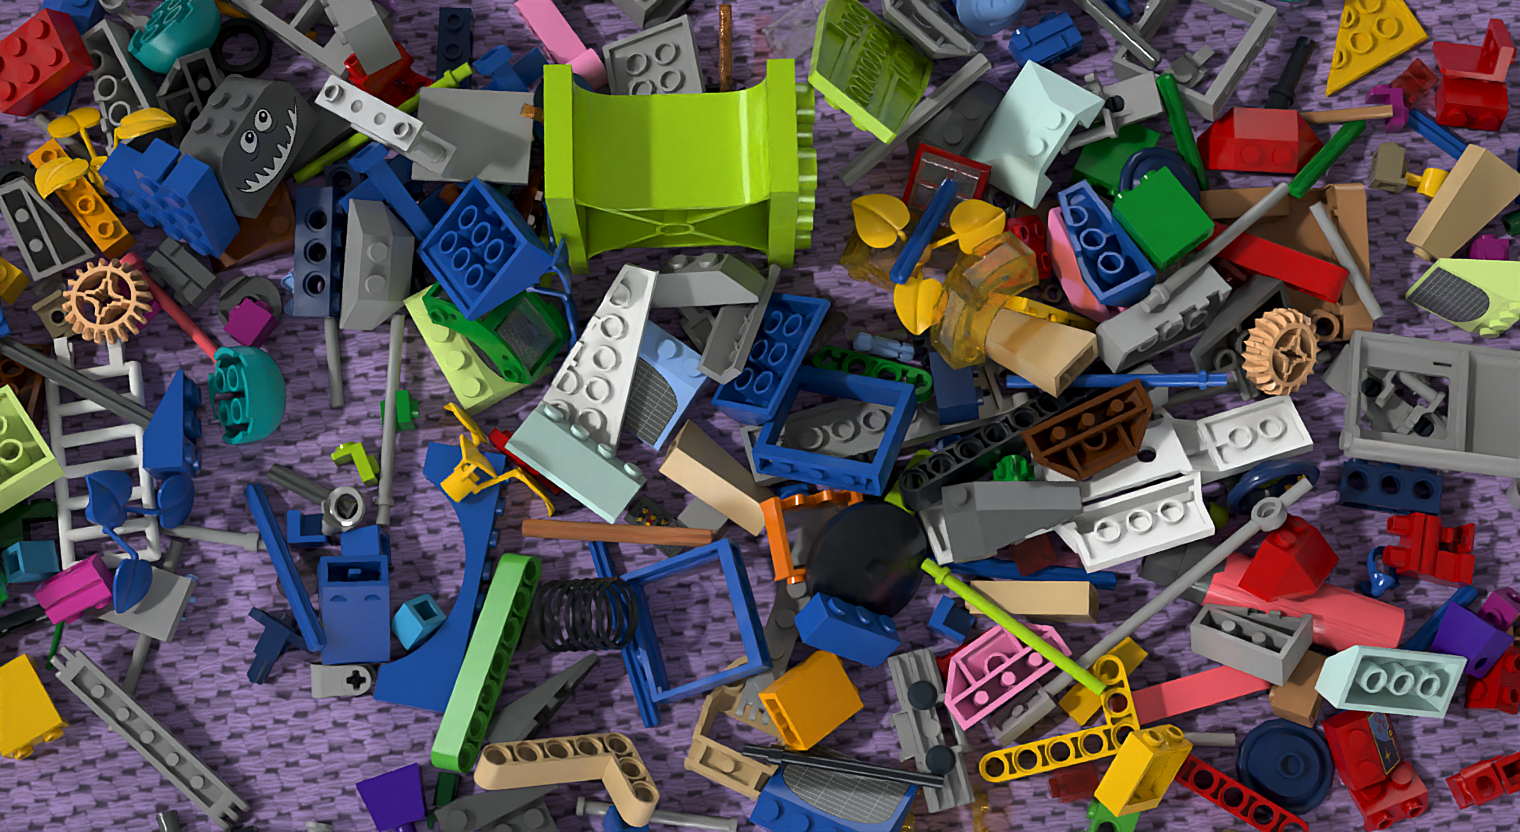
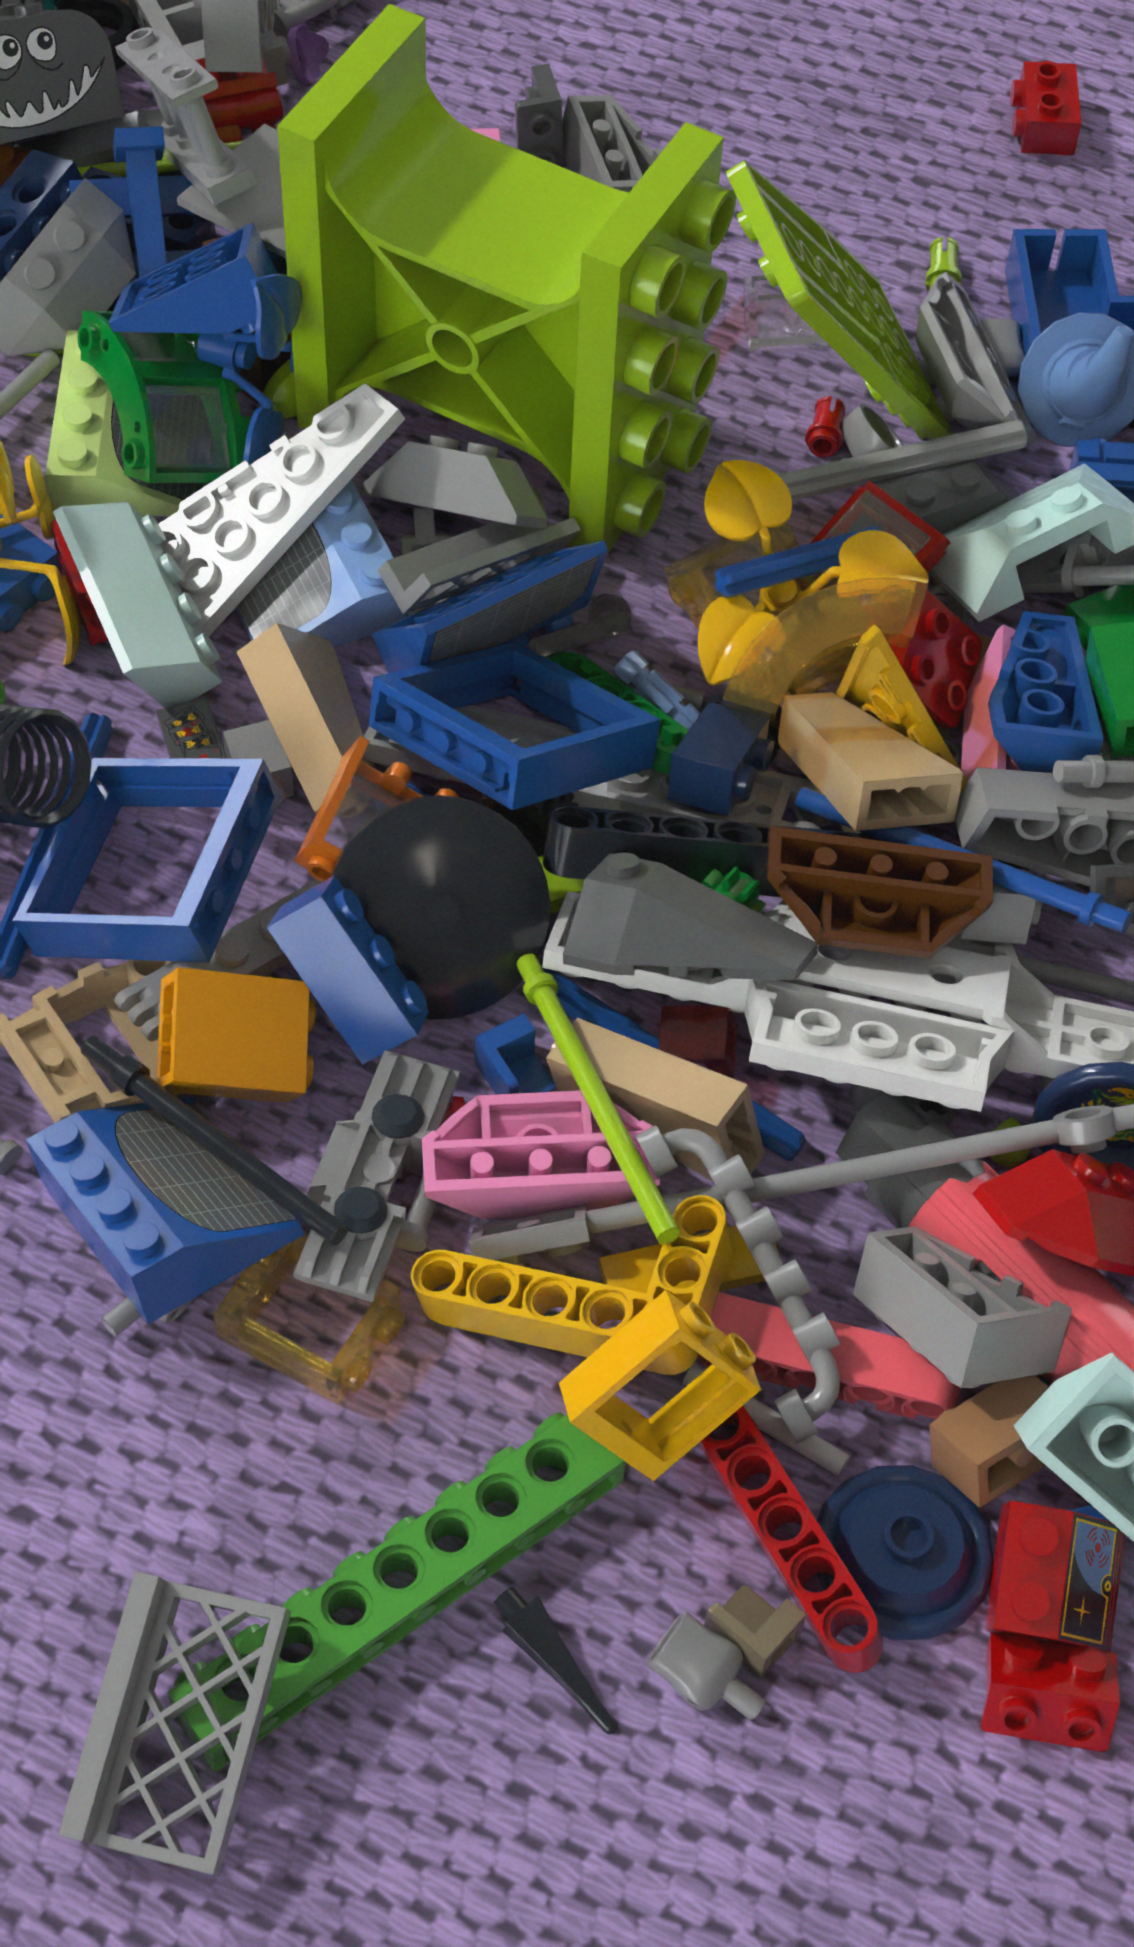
camera: 30 degrees right, 20 degrees down
nougat axle [521,519,714,547] -> none
clear red brick [1047,761,1099,805] -> none
none -> light grey bar [635,1125,841,1444]

